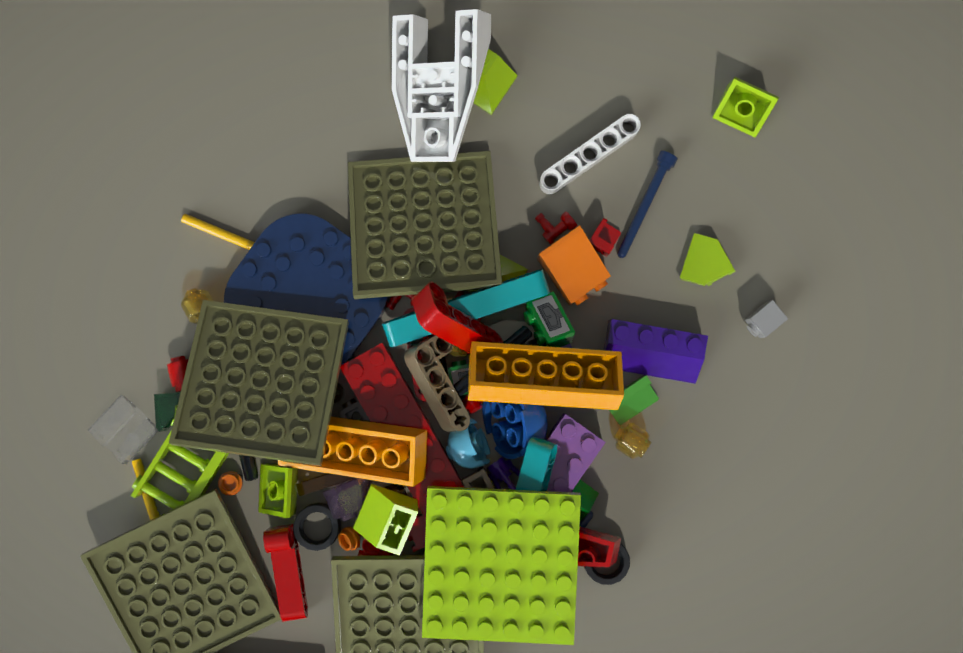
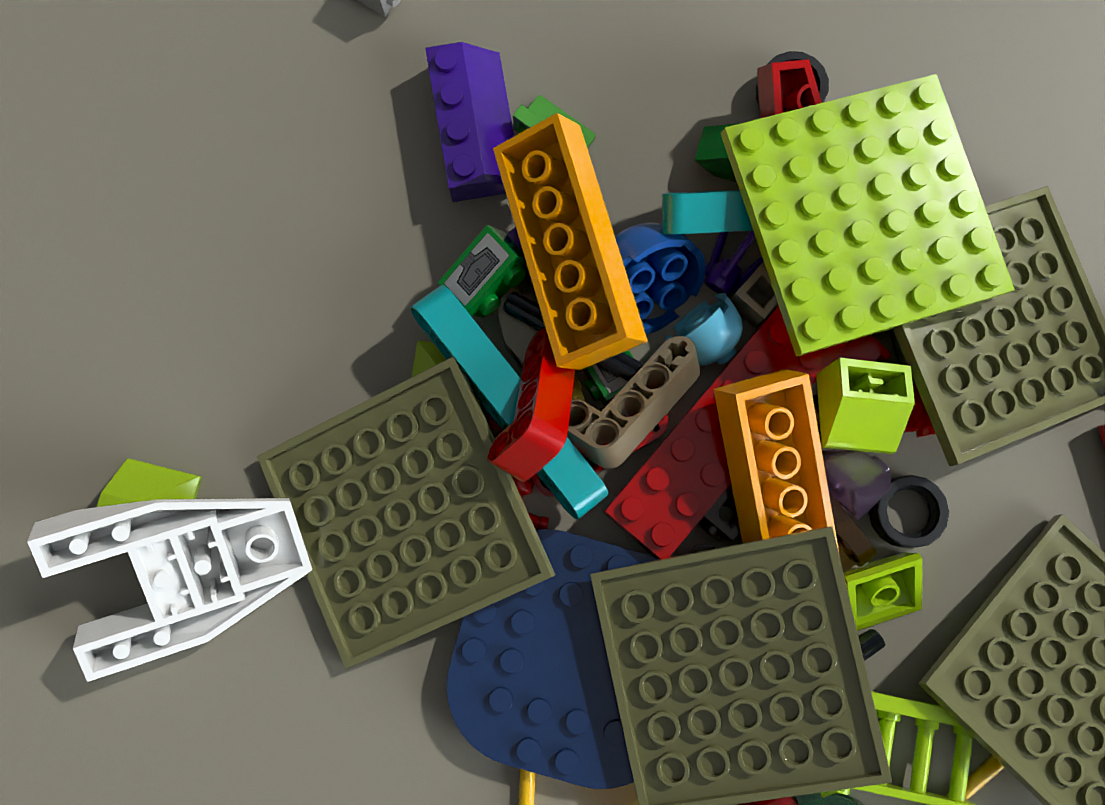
camera: 115 degrees left, 5 degrees down
orange plate [218,471,243,496] -> none
red beam [263,524,308,622] -> none
orange plate [338,527,360,551] -> none
red plate [462,396,483,414] -> none
red piece [535,211,578,245] -> none
orange slope [537,225,611,306] -> none
white beam [539,114,641,194] -> none
medium lavender brick [545,413,606,492] -> none
red panel [589,218,621,257] -> none
clear yellow head [614,423,652,459] -> none
dark blue piece [617,150,678,258] -> none
lime slope [680,233,736,286] -> none
lime slope [713,77,779,138] -> none

